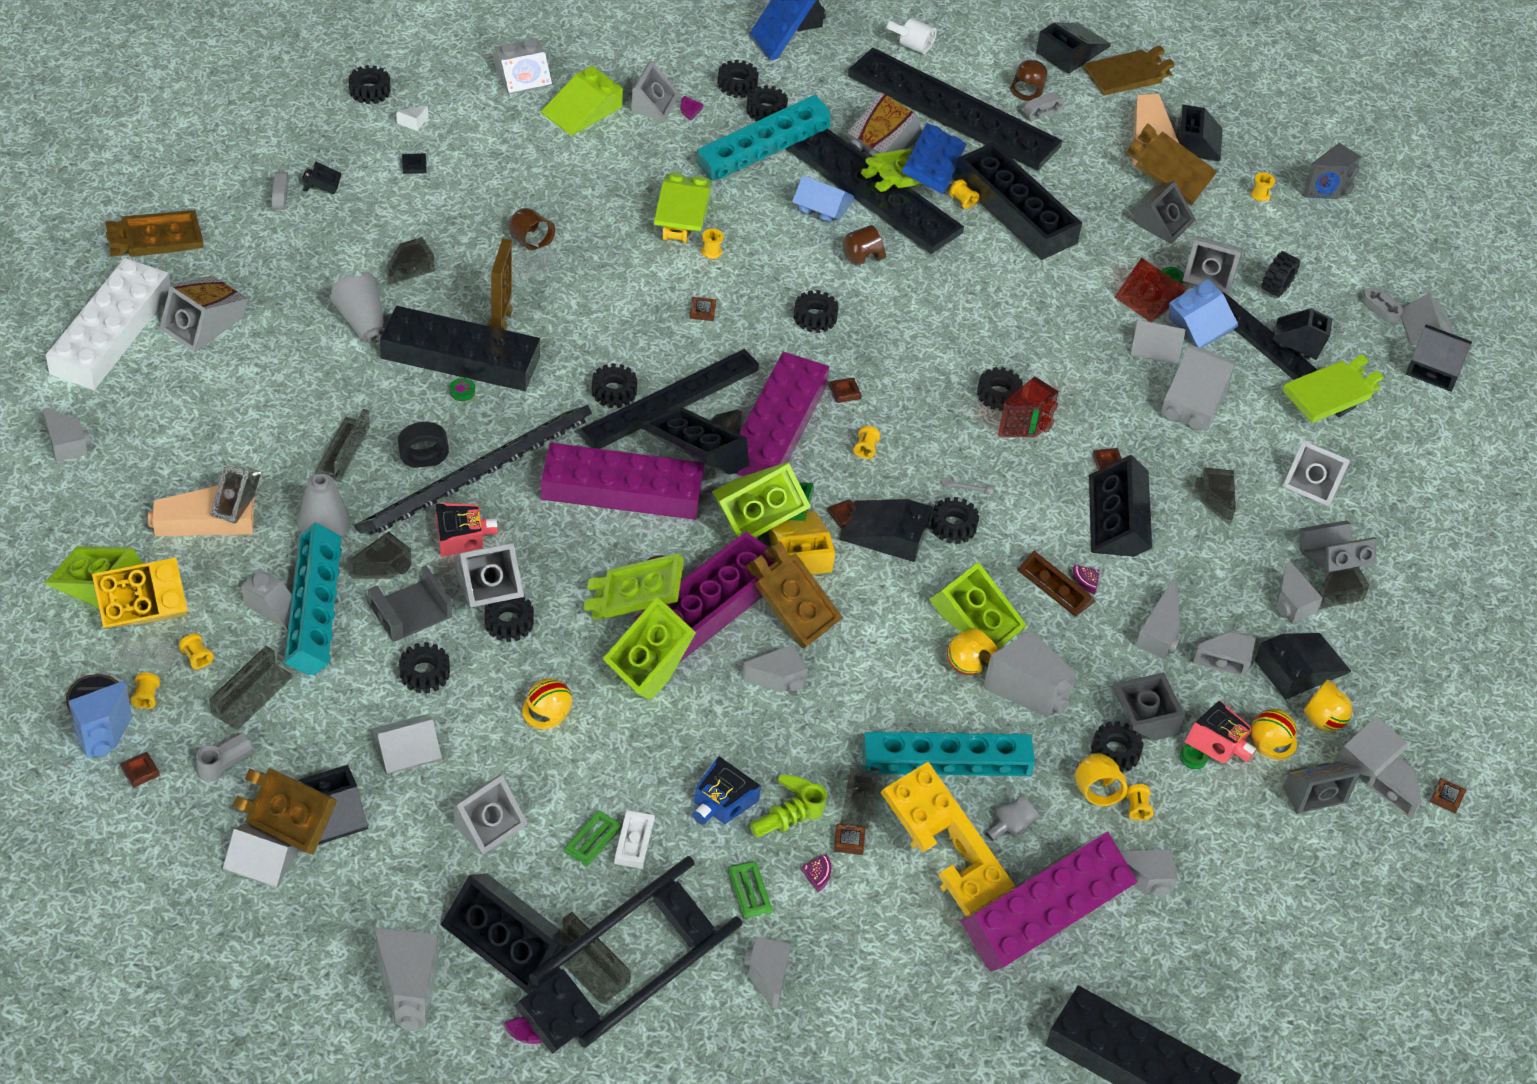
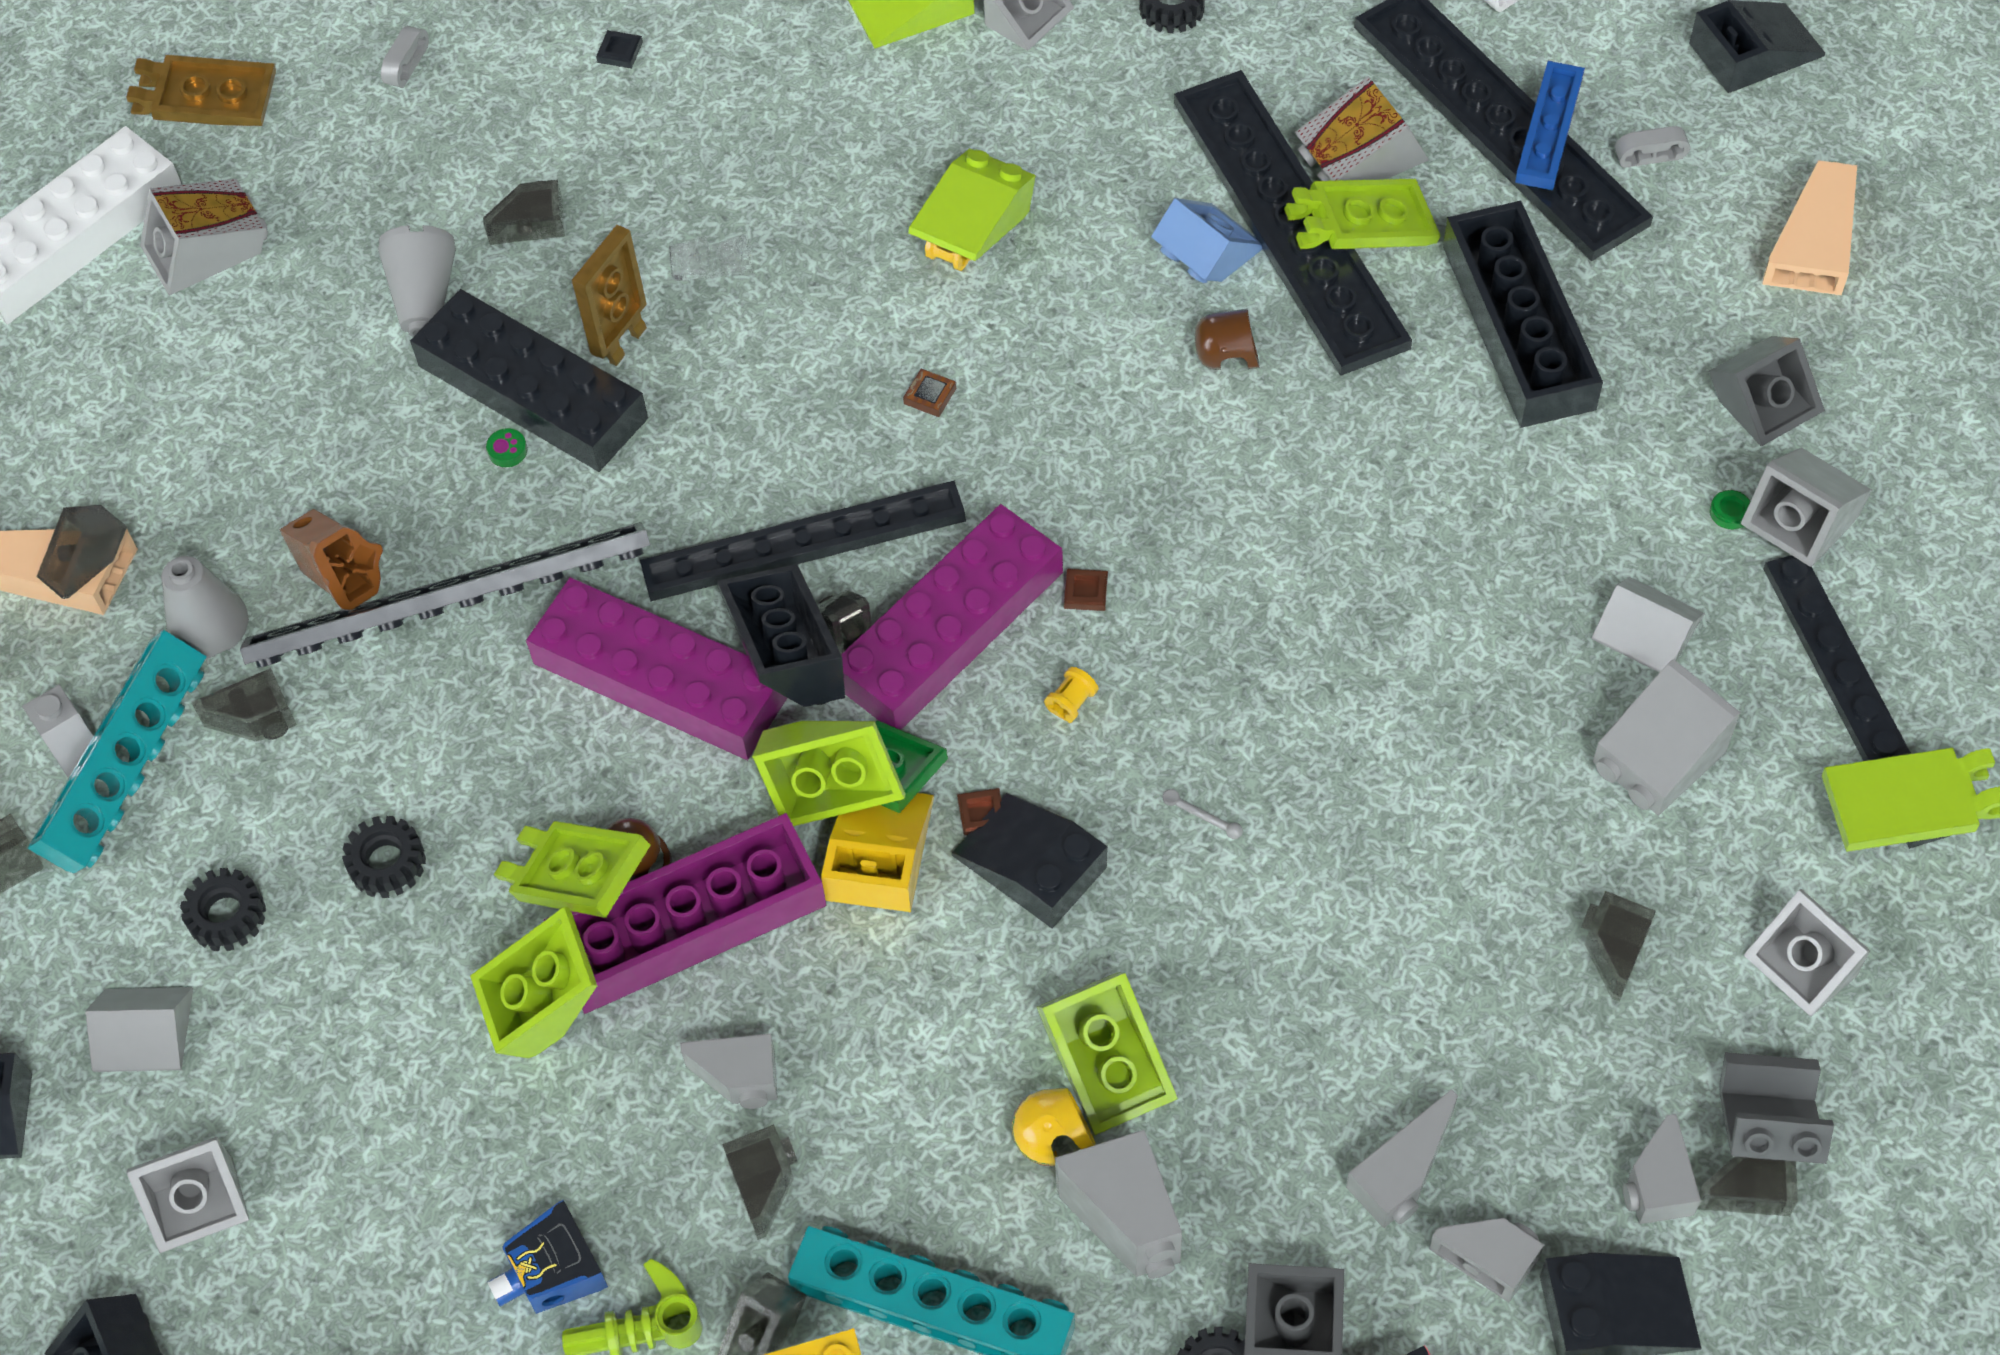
camera: 30 degrees right, 10 degrees up
black bracket [301,161,342,195] -> none
clear smoke panel [315,409,370,482] -> none
dark grey panel [367,565,454,642] -> none
black tyre [398,421,449,468] -> none
torso [436,503,498,557] -> none
light grey slope [453,543,524,607] -> none
reddish brown helmet [509,208,555,250] -> none
yellow helmet [522,678,573,729] -> none
bright green tile [564,810,622,867] -> none
black tyre [592,363,637,408] -> none
white plate [614,810,655,869] -> none
magenta tile [681,96,703,120] -> none
teal brick [697,94,831,181] -> none
yellow bush [701,228,724,259] -> none
pearl gold tile [745,541,843,649] -> none
black tyre [746,85,788,121] -> none
black tyre [794,290,839,333] -> none
blue plate [902,123,967,194] -> none
black tyre [931,497,979,544] -> none
yellow bush [949,179,980,209] -> none
black tyre [977,367,1023,411] -> none
clear red slope [998,376,1059,437] -> none
reddish brown helmet [1010,60,1048,101] -> none
reddish brown slope [1017,551,1096,617] -> none
magenta tile [1073,565,1100,594] -> none
pearl gold tile [1084,45,1175,96] -> none
black slope [1089,455,1152,557] -> none
copper tile [1092,448,1122,470] -> none
clear red slope [1114,257,1187,323] -> none
pearl gold tile [1125,123,1218,206] -> none
medium blue slope [1169,279,1238,348] -> none
black slope [1176,104,1223,161] -> none
yellow bush [1251,172,1275,201] -> none
black tyre [1261,251,1301,298] -> none
black slope [1272,308,1332,360] -> none
none -> dark orange piece [279,509,383,610]
none -> clear smoke slope [722,1124,798,1240]
none -> blue plate [1515,61,1585,190]

